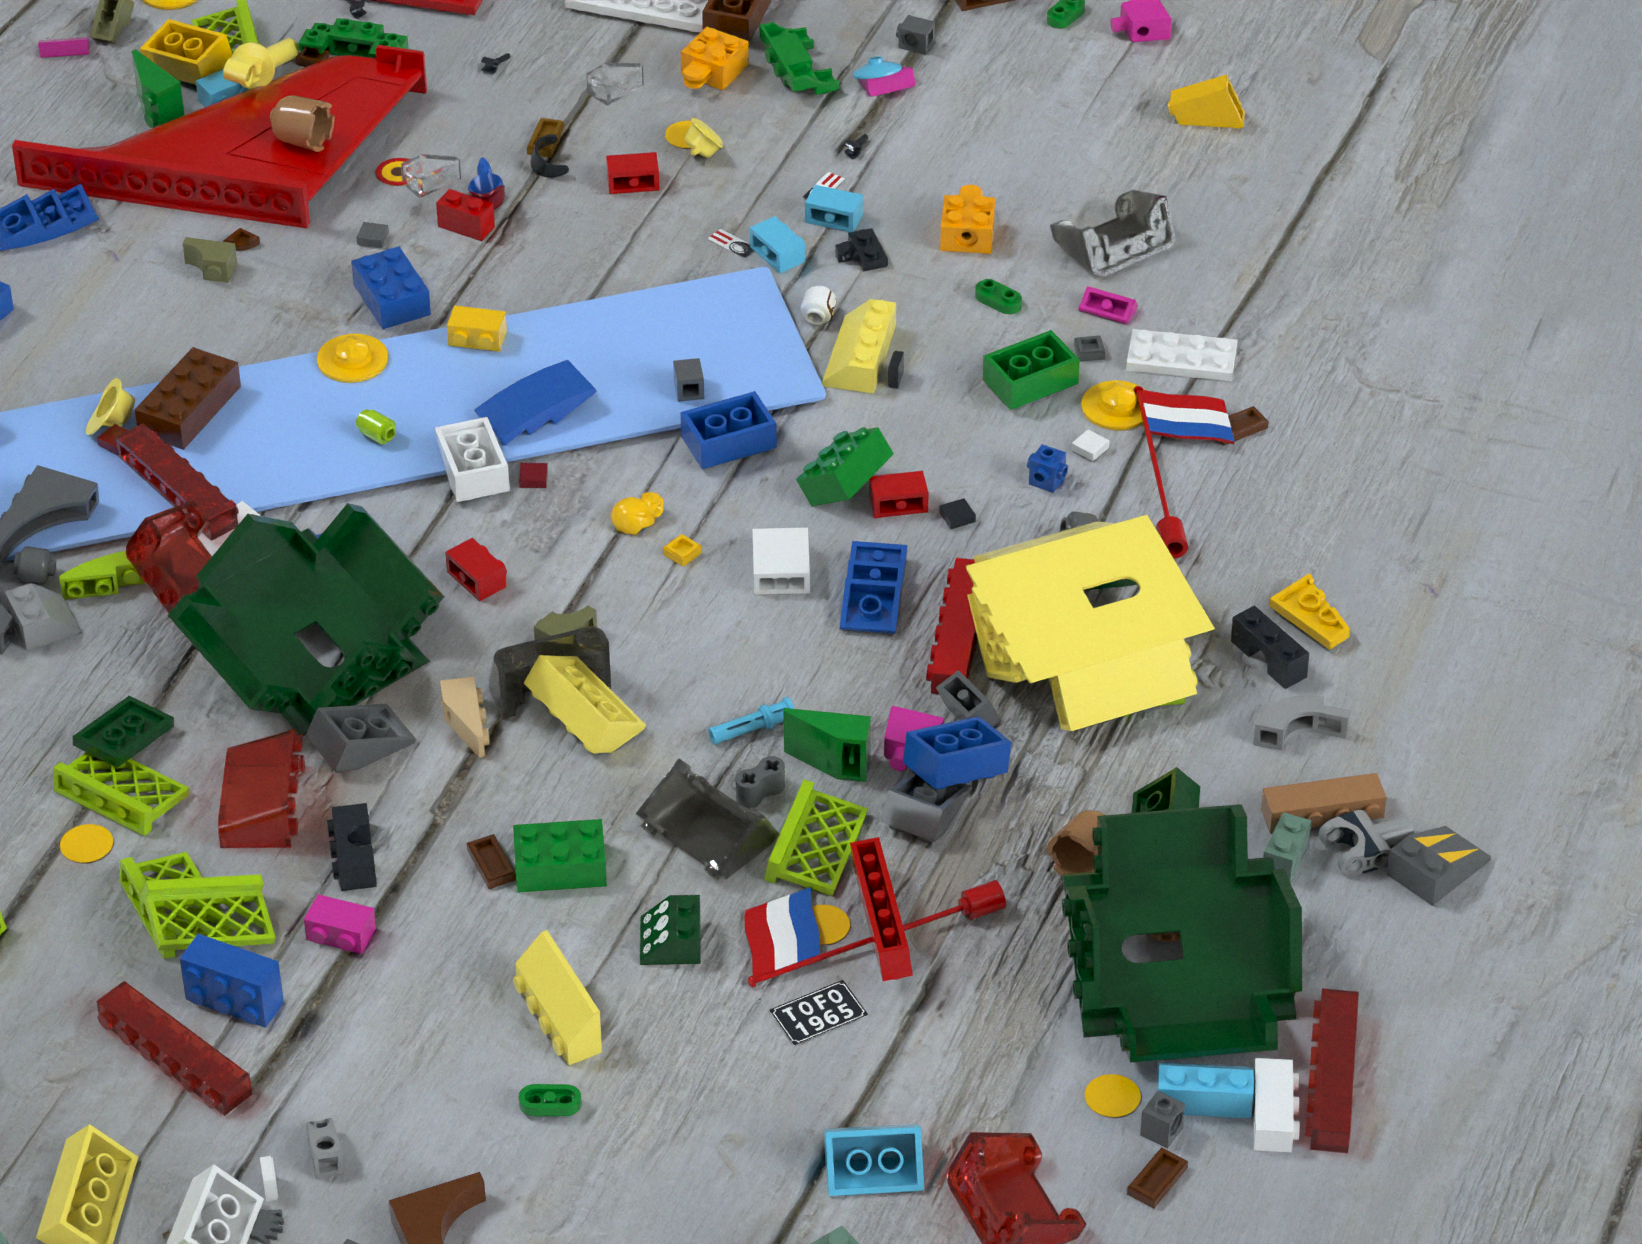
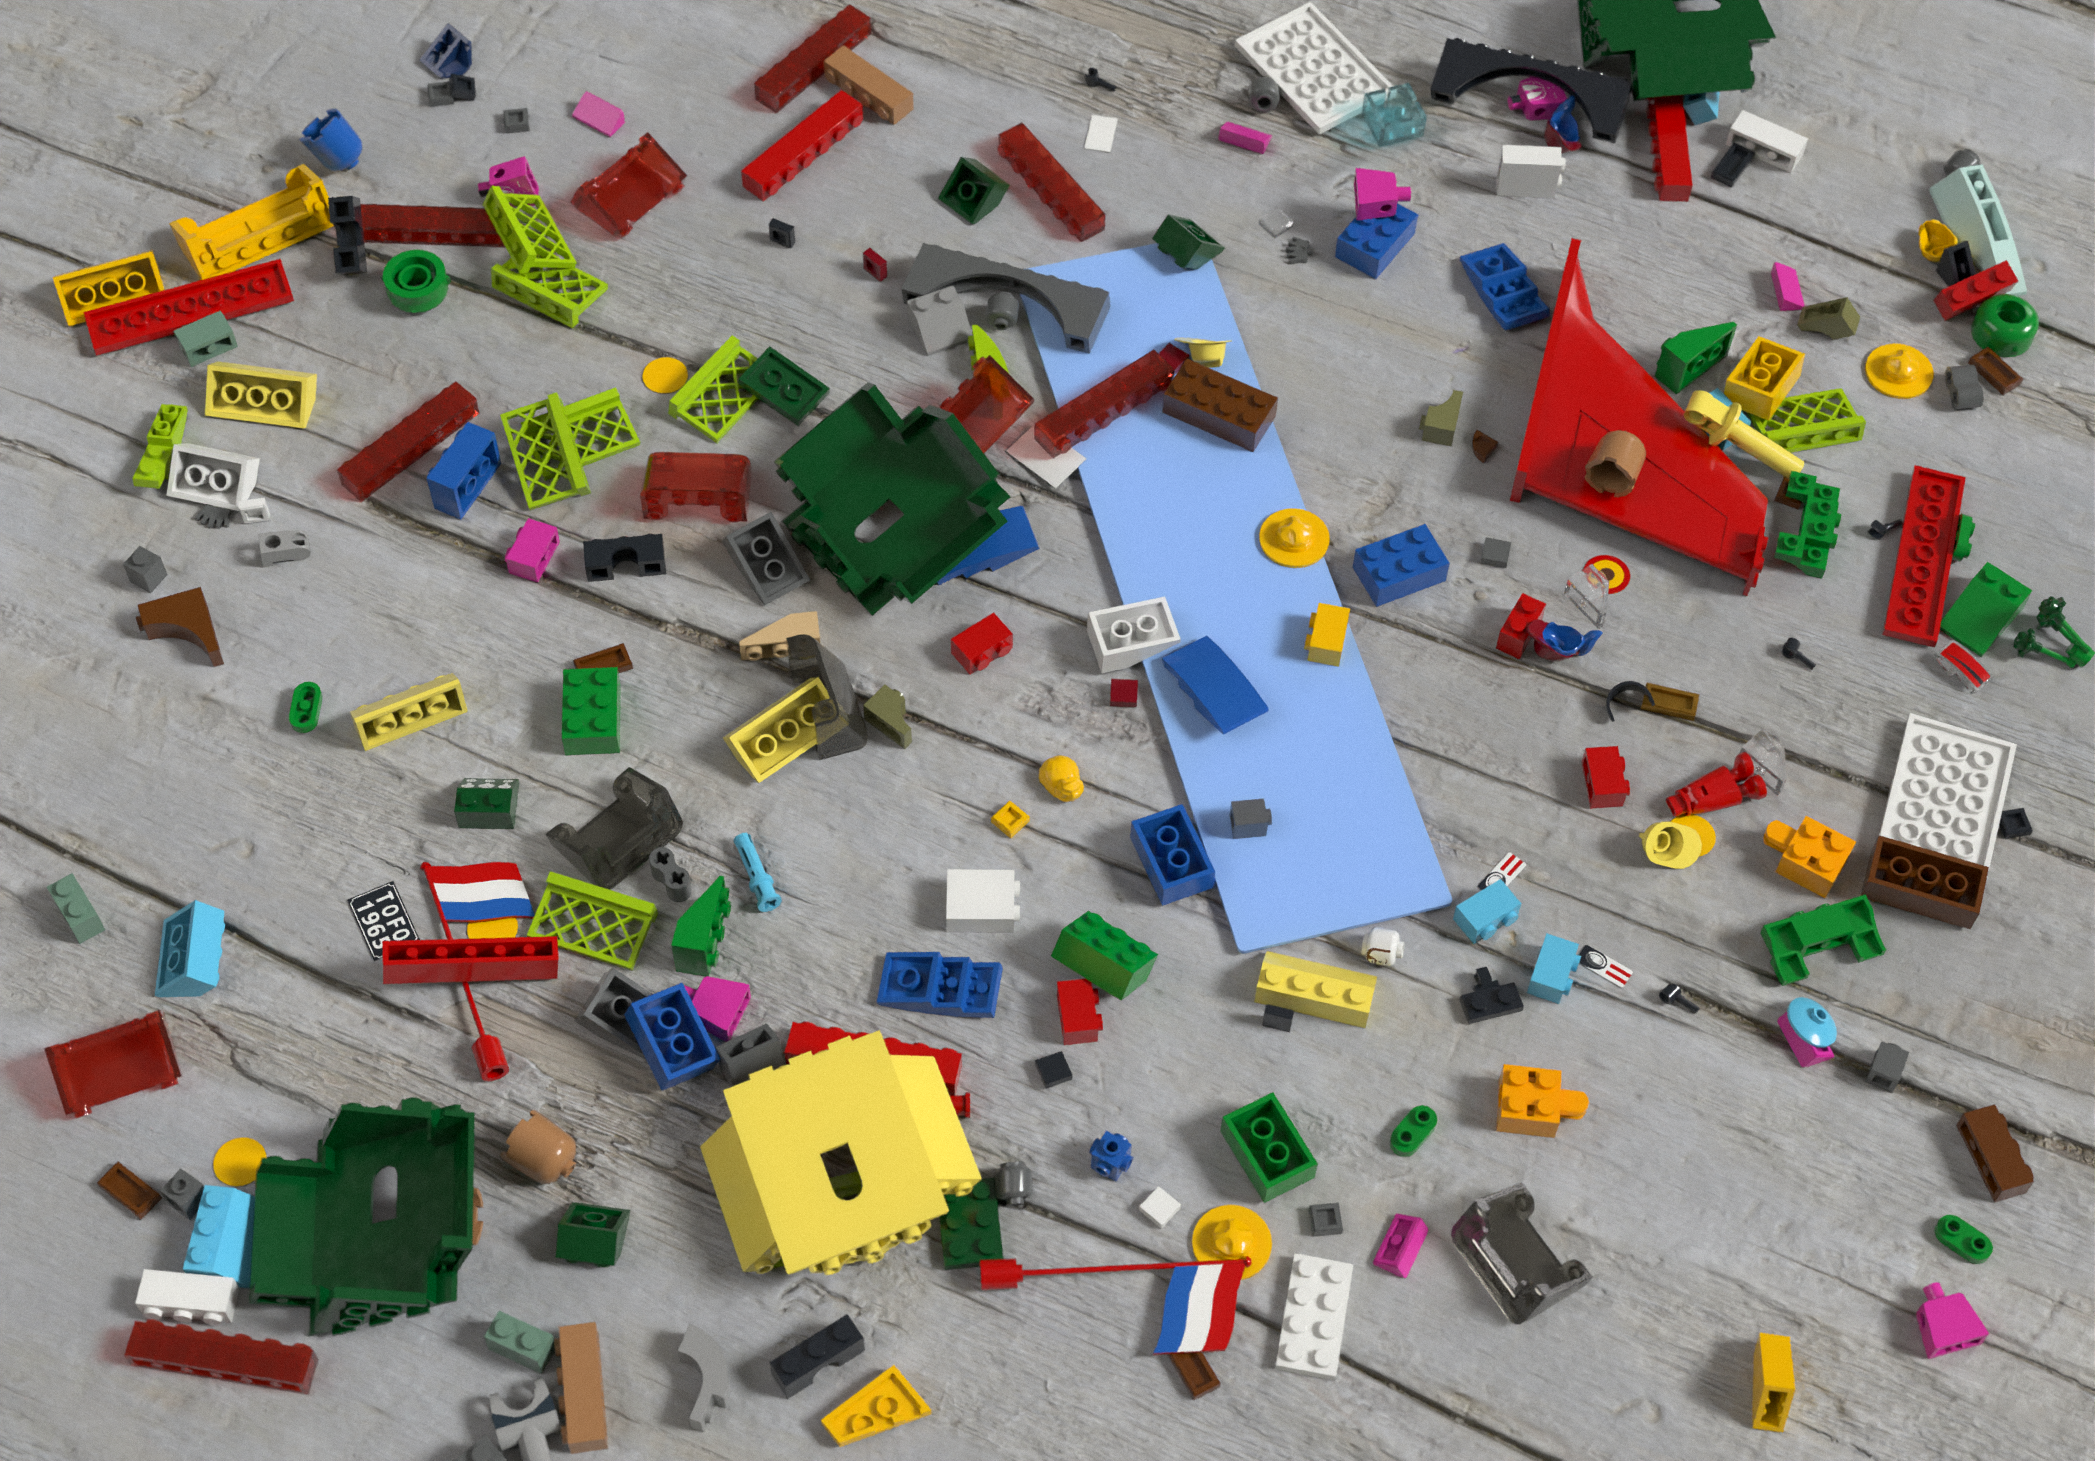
camera: 90 degrees right, 15 degrees up
lime brick [356,409,396,444] -> none
none -> red piece [1666,752,1767,817]

